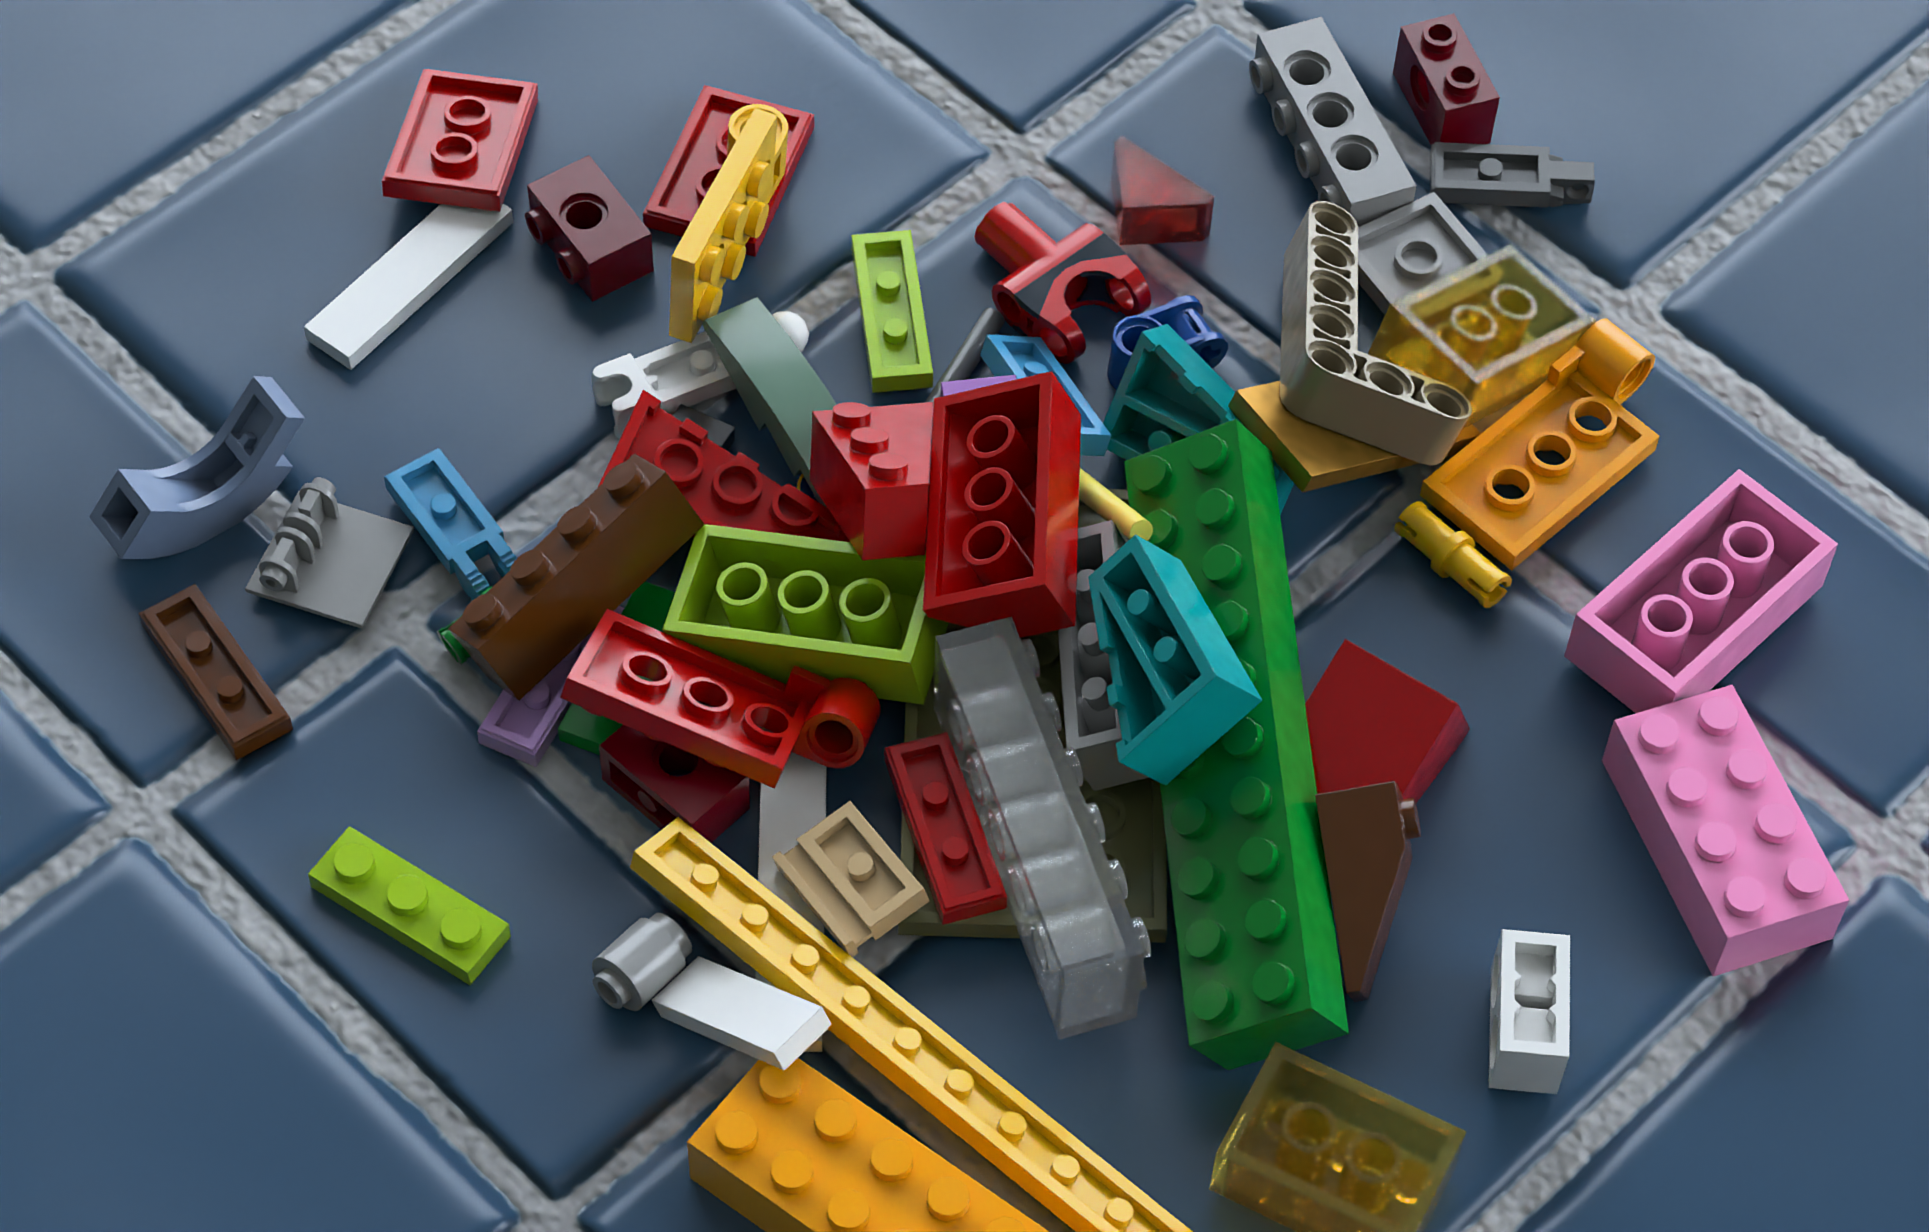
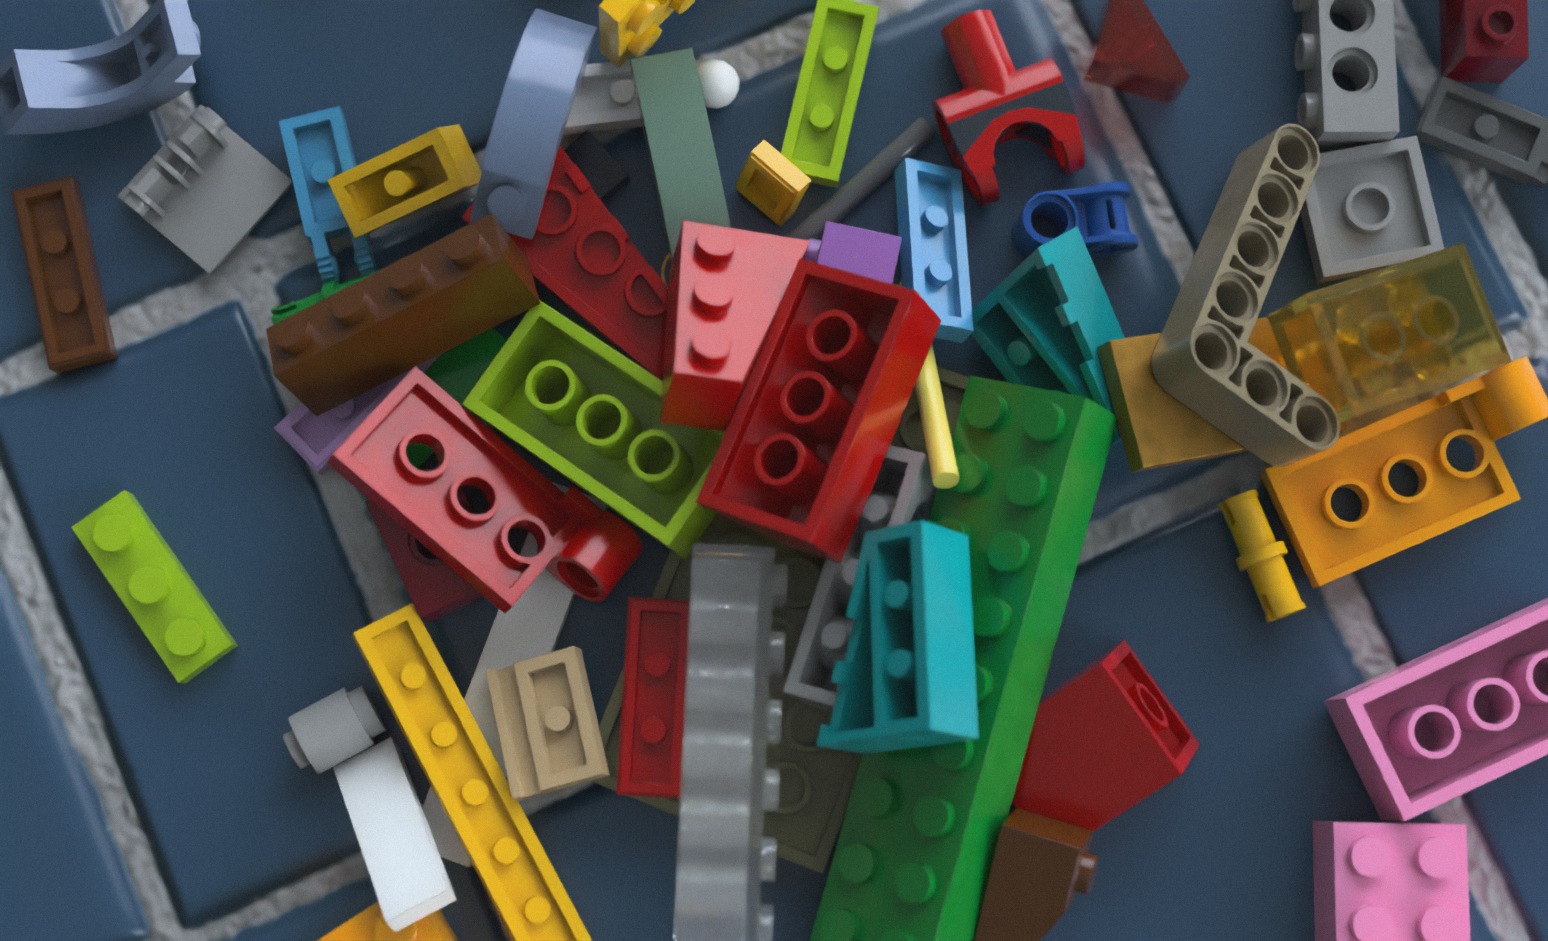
camera: 20 degrees right, 25 degrees up
none -> yellow slope [327,124,482,238]
none -> sand blue arch [470,8,597,240]
none -> yellow tile [734,140,811,226]

